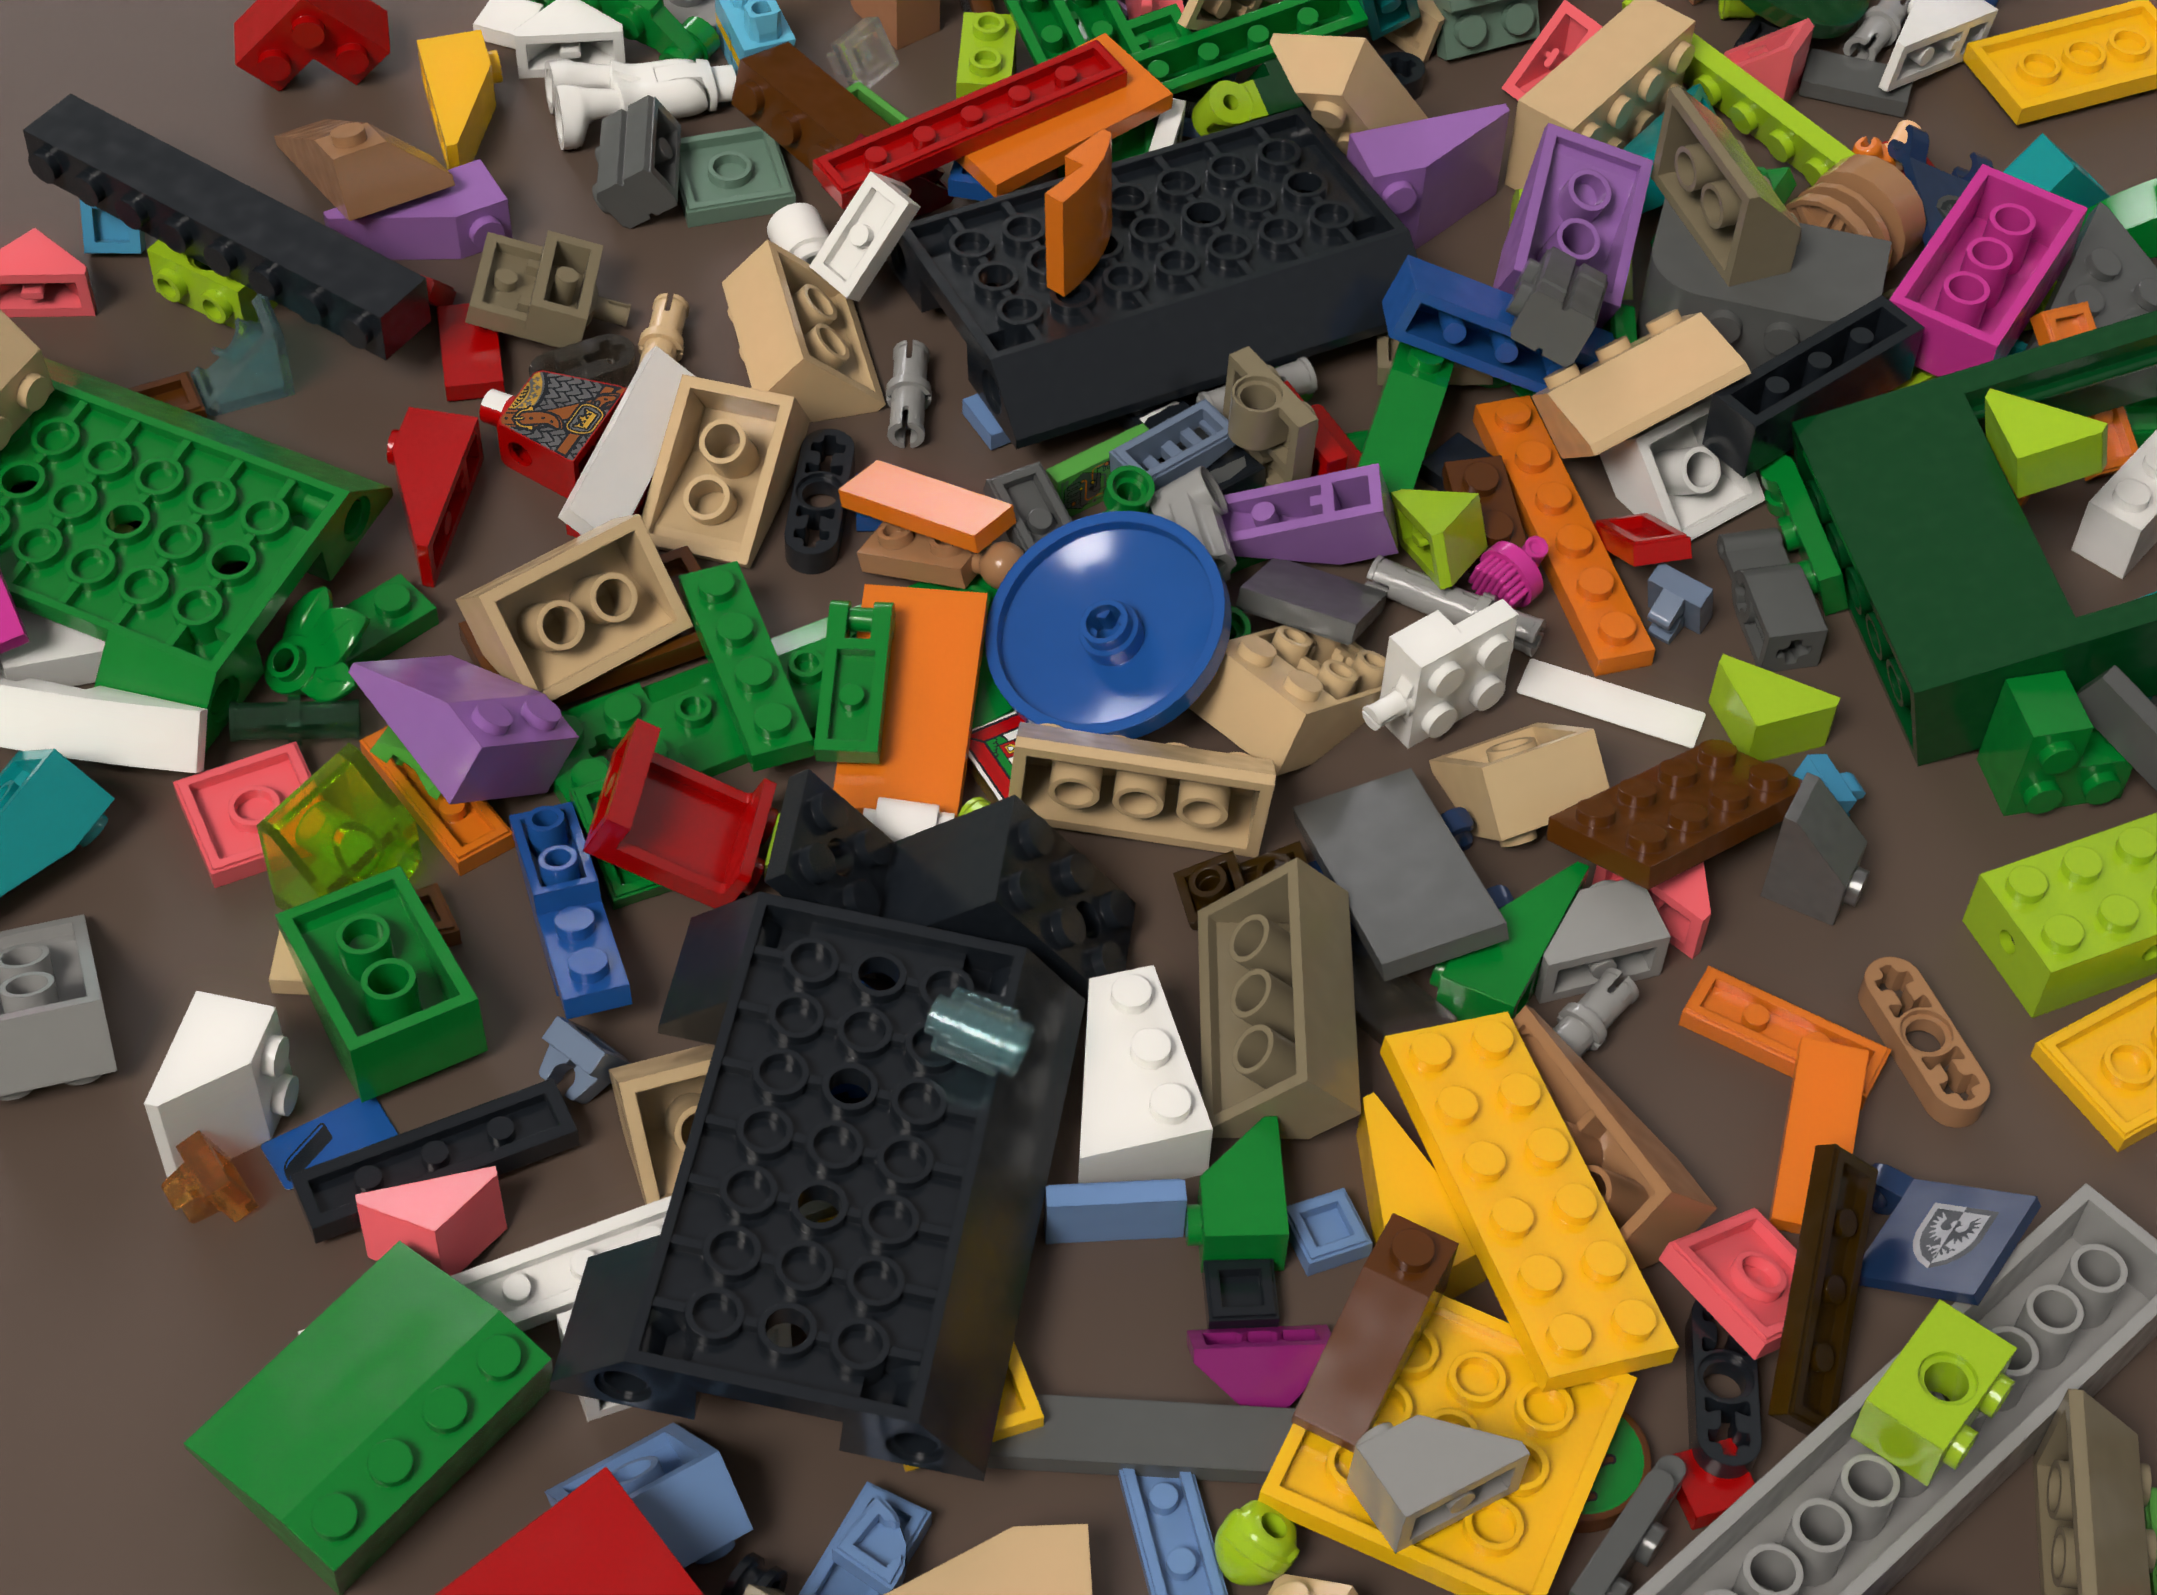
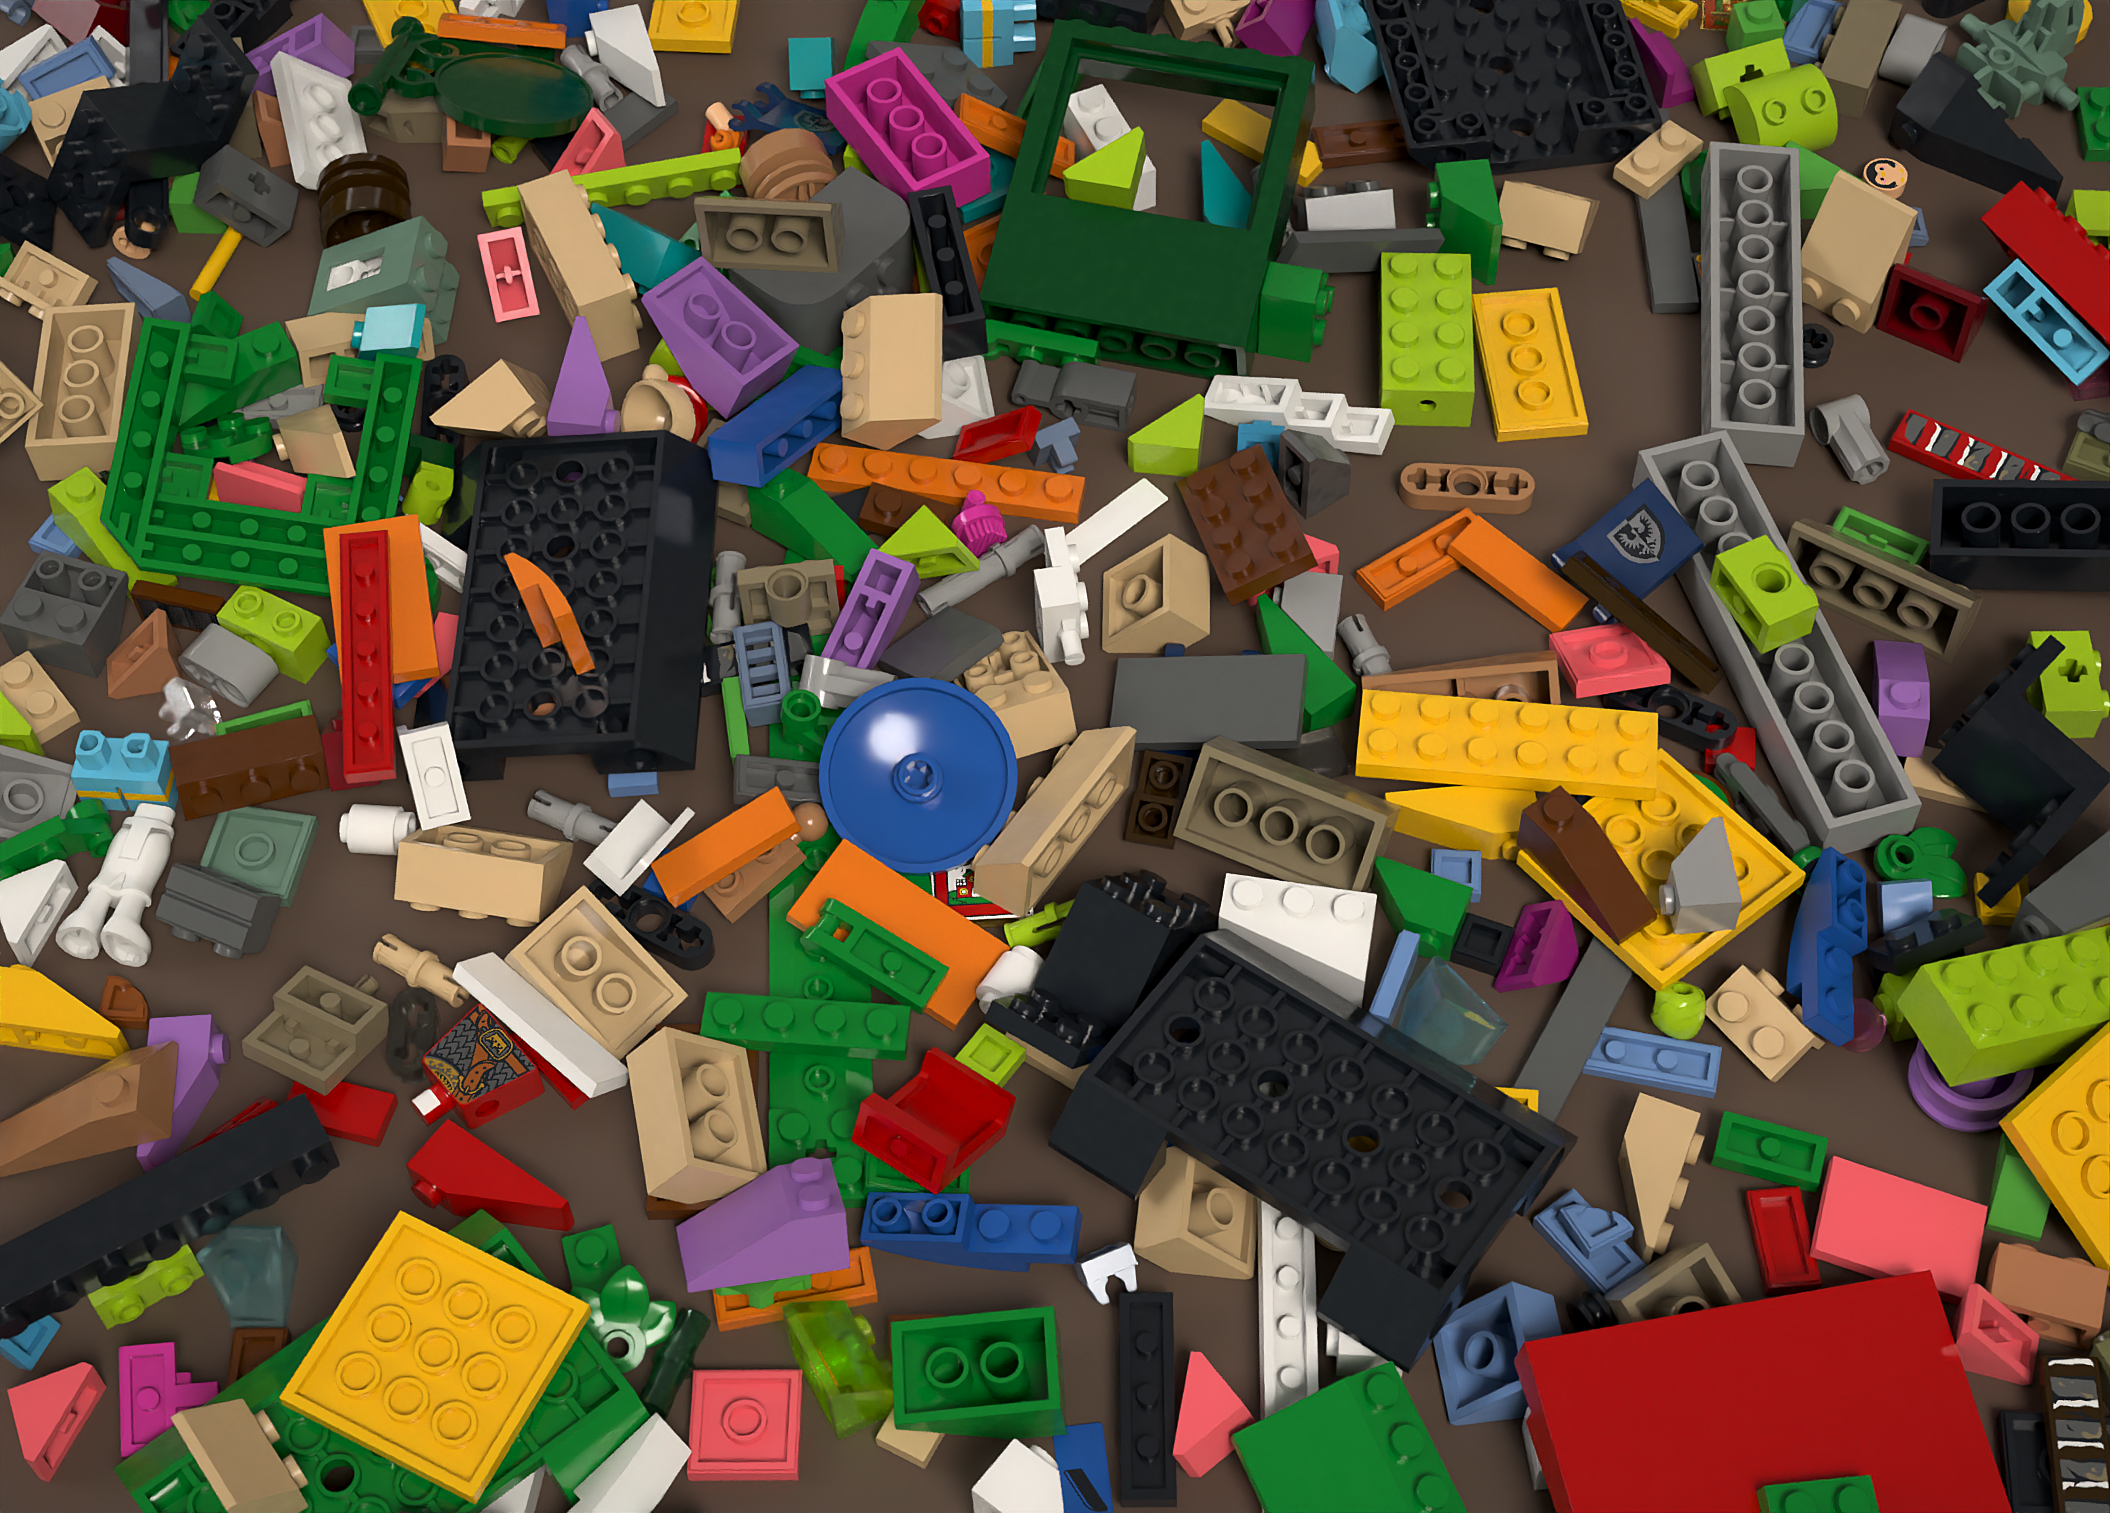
camera: 60 degrees left, 5 degrees up
clear light blue brick [924,986,1034,1077] -> none
dark grey brick [1506,246,1608,368] -> none
none -> dark orange tile [98,975,152,1030]
none -> dark pink hinge [119,1342,222,1460]
none -> light grey beam [178,623,279,708]
none -> yellow plate [279,1210,592,1505]
none -> white panel [583,799,695,897]
none -> tan piece [620,364,708,444]
none -> white slope [1205,375,1395,455]
none -> clear light blue slope [1397,956,1509,1065]

